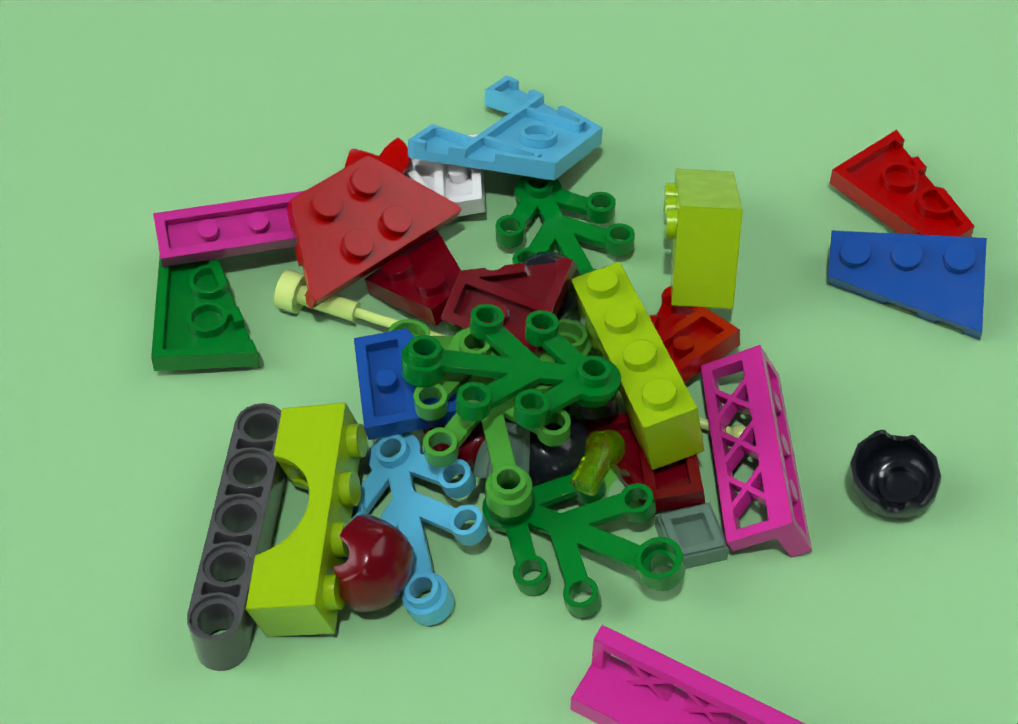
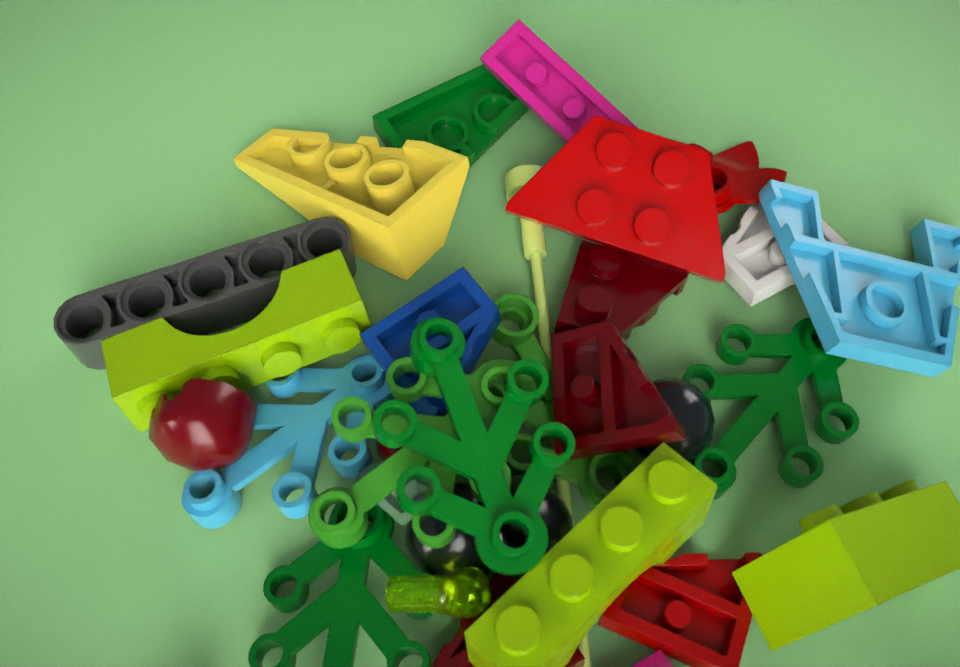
camera: 60 degrees right, 15 degrees up
none -> light yellow wedge [233,128,470,281]

